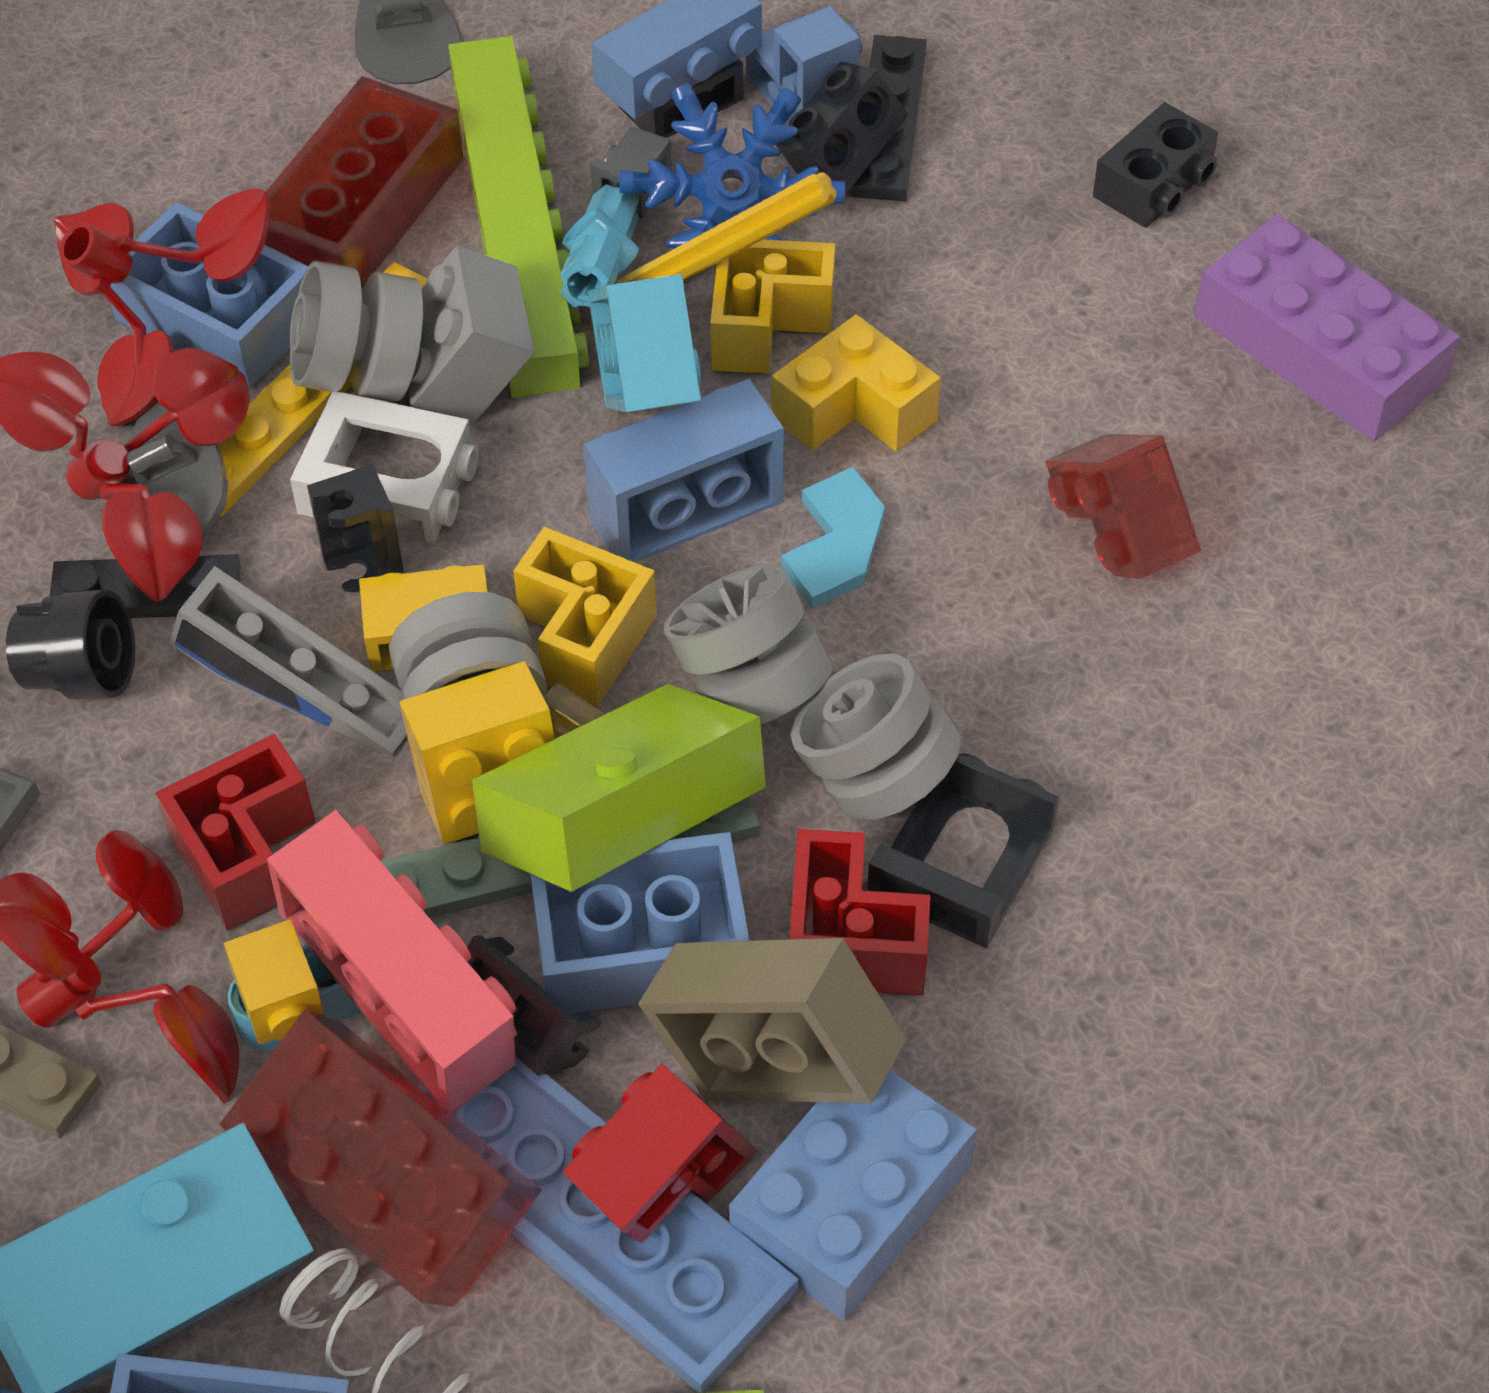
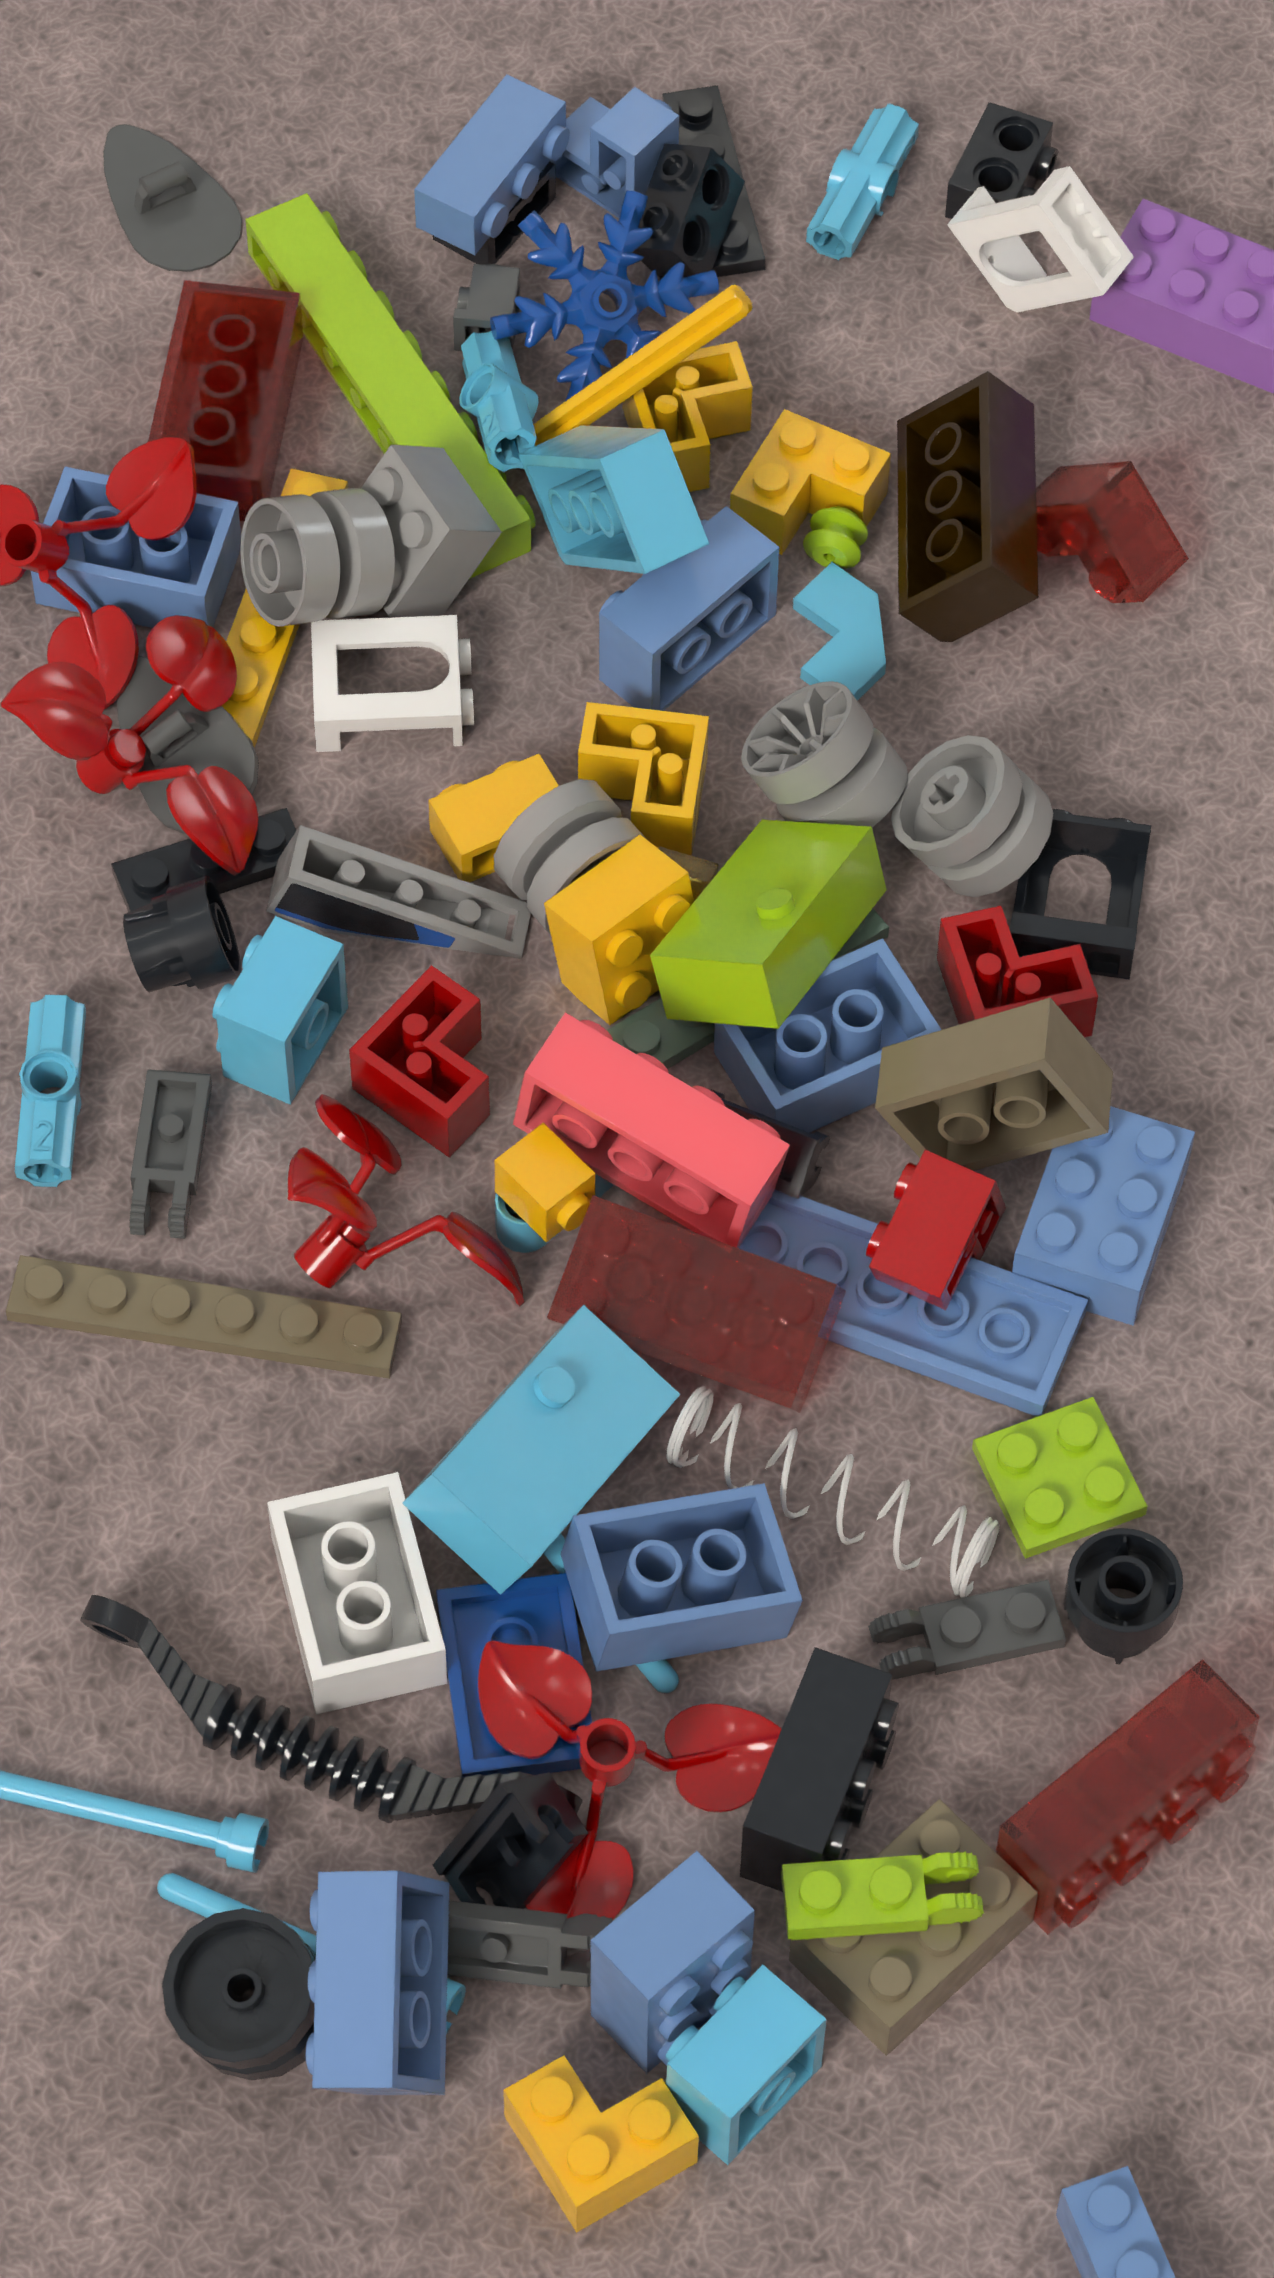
camera: 20 degrees left, 5 degrees up
black hinge [307,464,404,592] -> none
none -> medium azure brick [212,916,348,1105]
none -> lime wheel [803,506,868,569]
none -> medium azure piece [806,104,919,260]
none -> dark brown brick [897,371,1039,642]
none -> white panel [947,166,1134,312]

